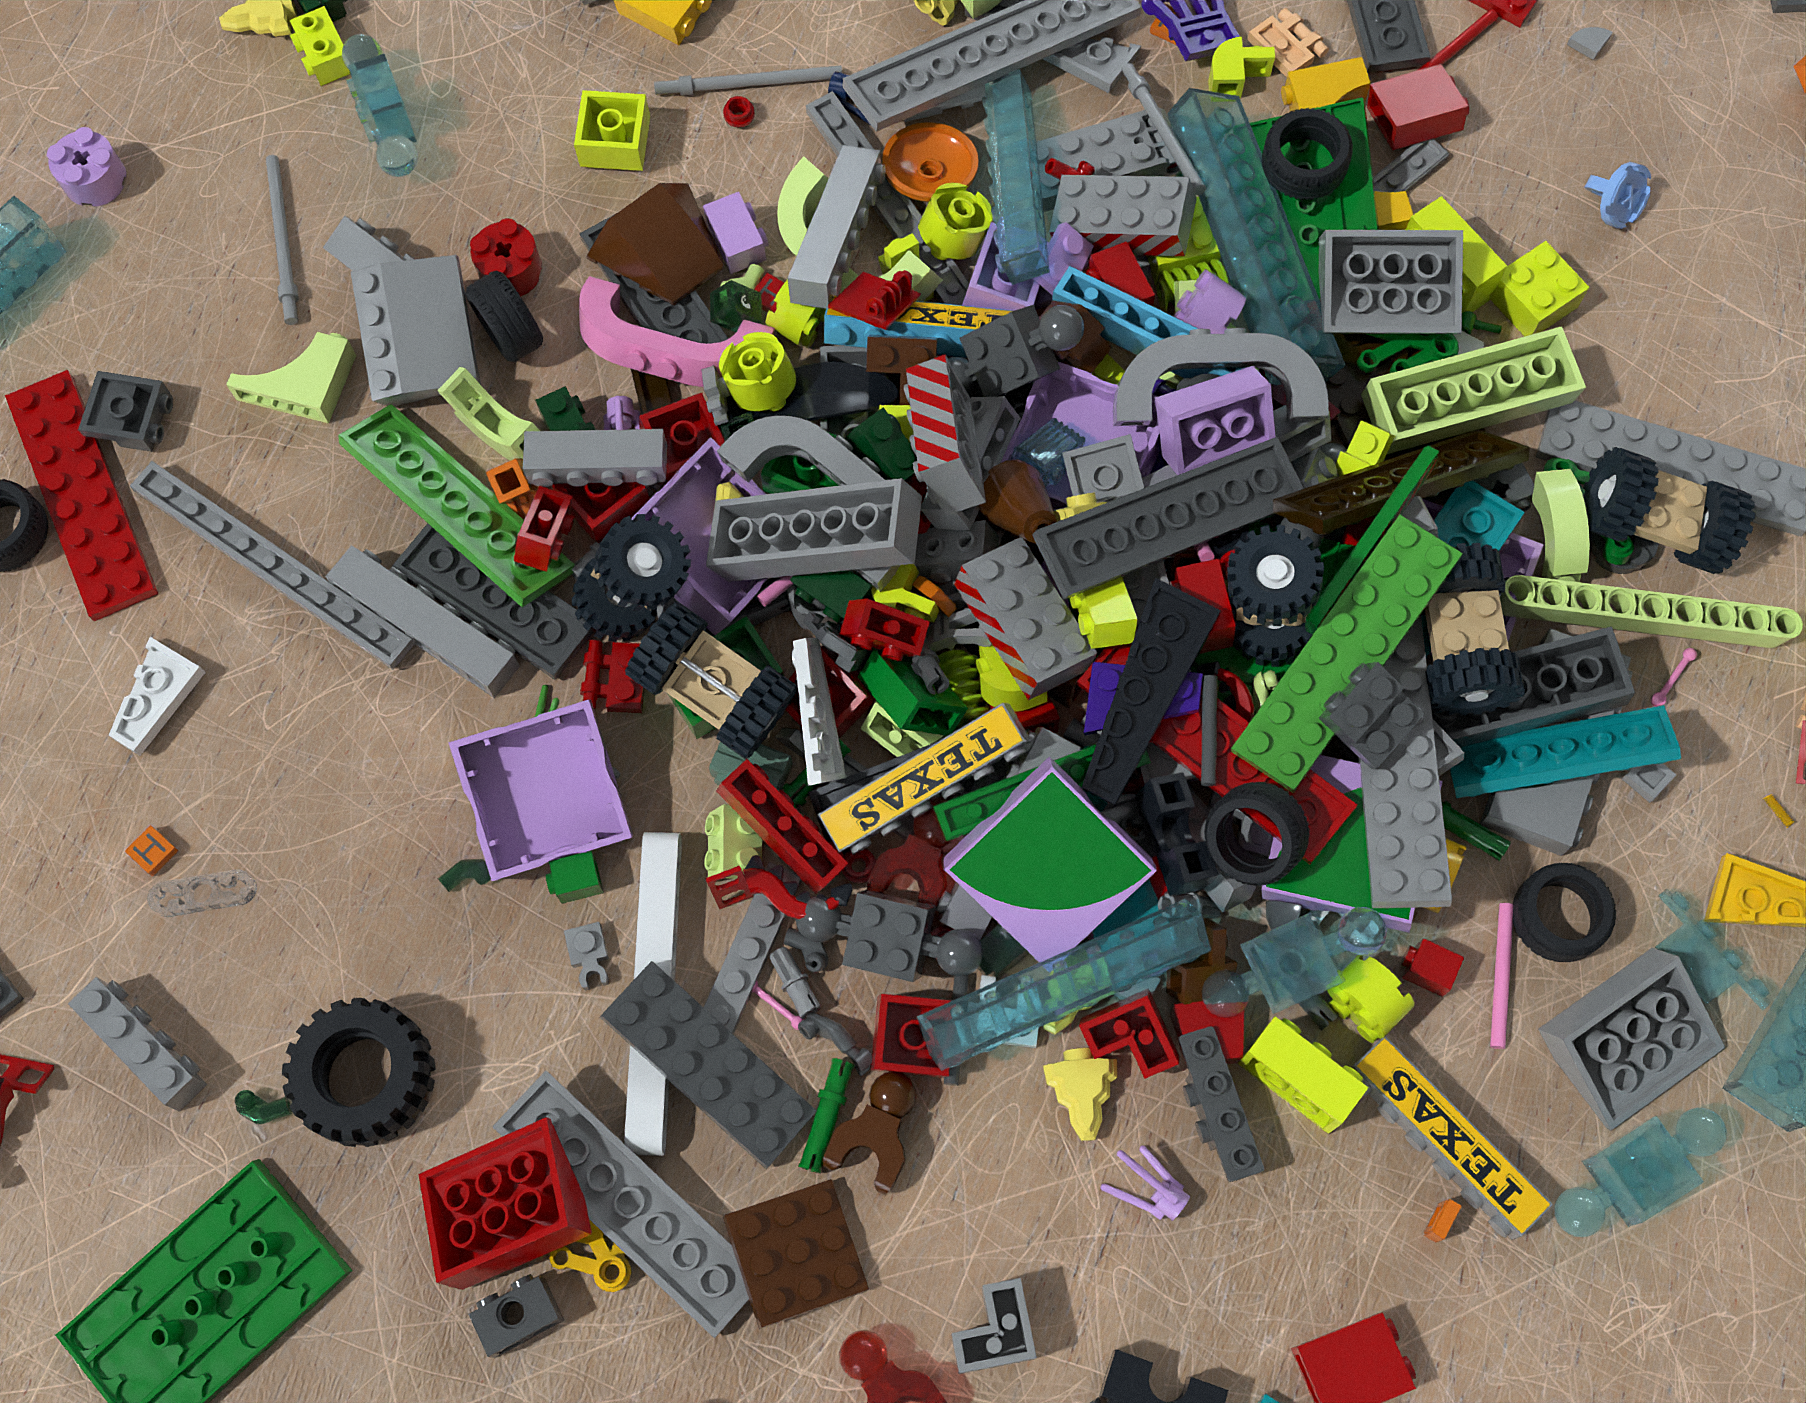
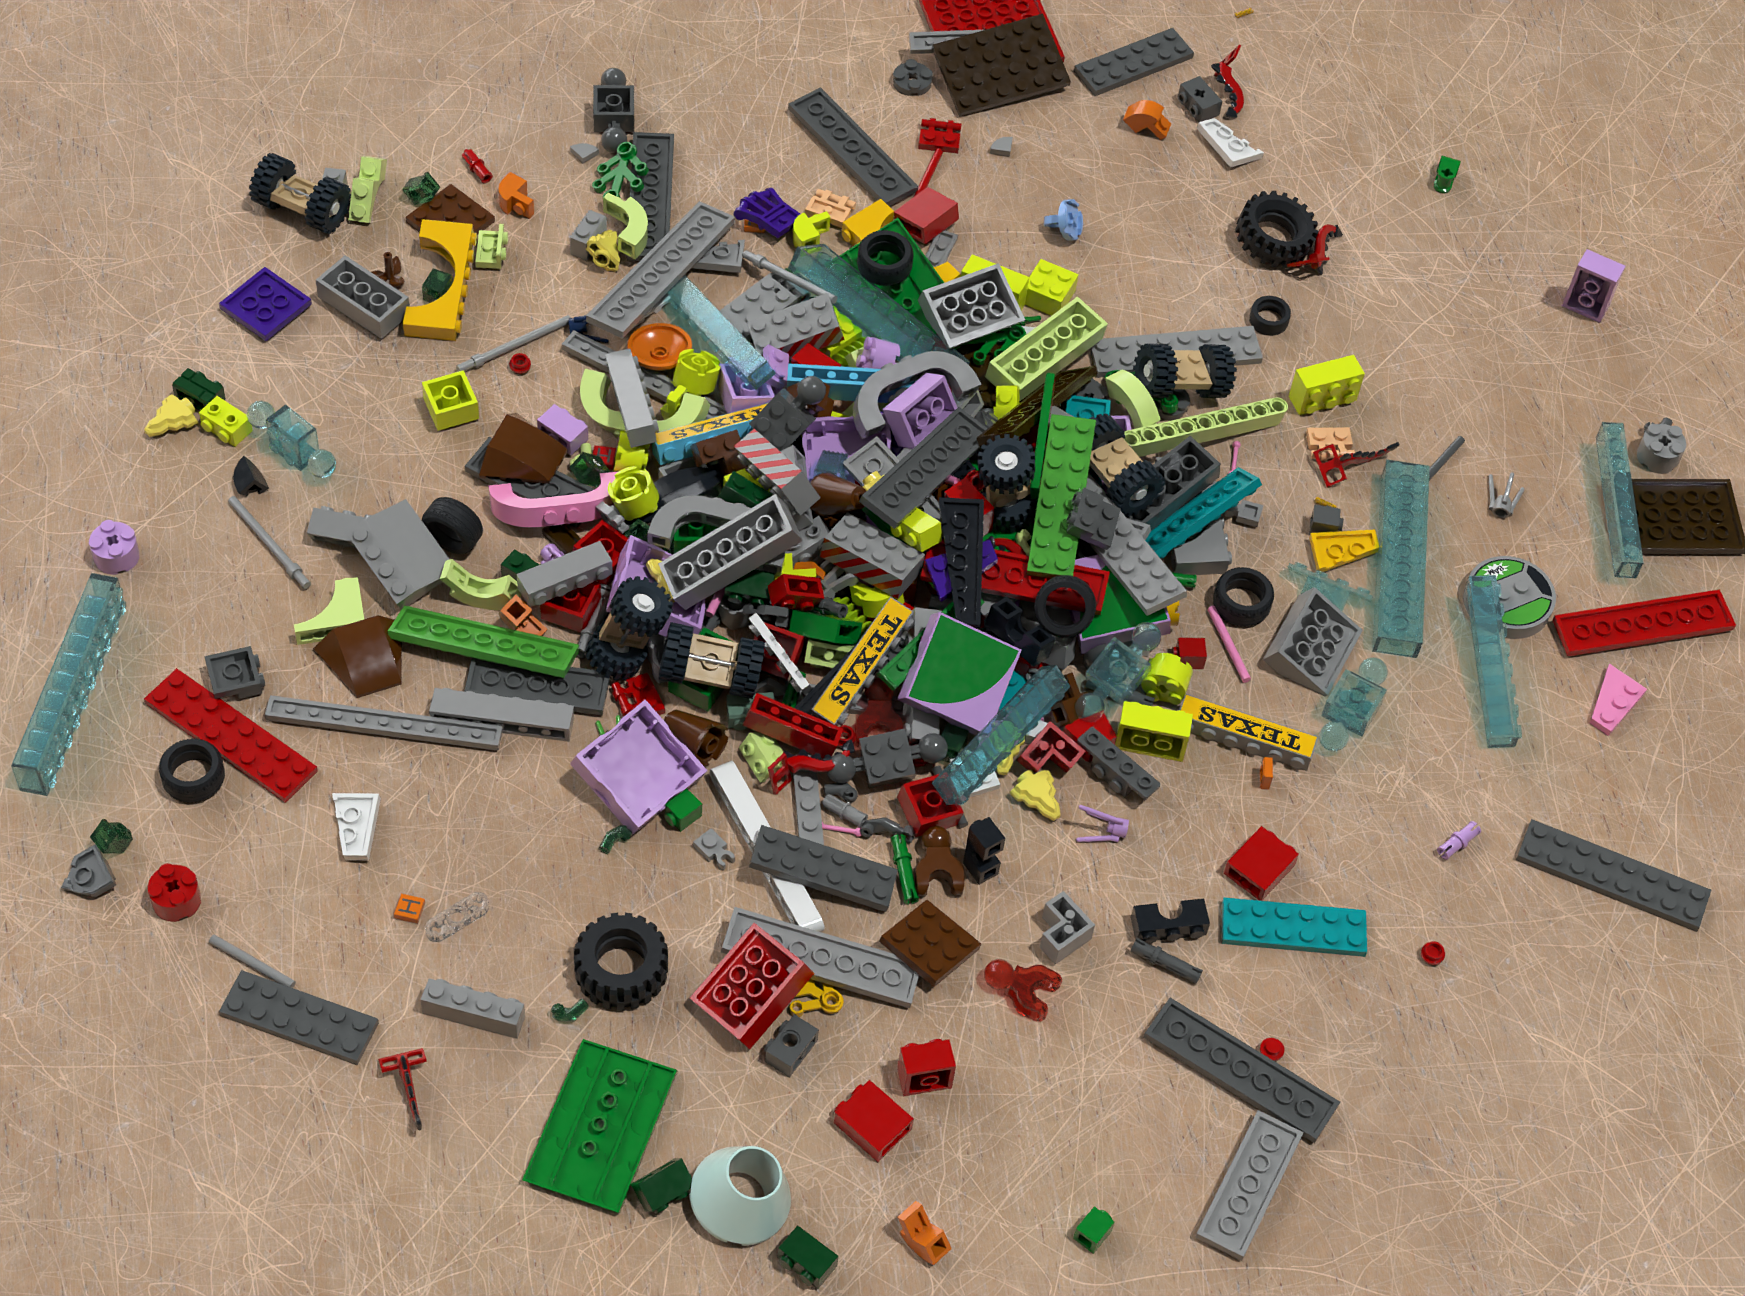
camera: 35 degrees left, 15 degrees down
red brick [470,218,542,297] -> none
red brick [514,485,575,572] -> none
red hinge [828,270,921,330] -> none
red arm [1045,158,1095,180] -> none
dark grey bar [1201,675,1217,786] -> none
none -> black brick [233,456,269,496]
none -> reddish brown wedge [313,615,402,698]
none -> reddish brown cone [664,710,728,766]
none -> black arch [963,817,1005,885]
none -> dark grey brick [1309,505,1344,535]

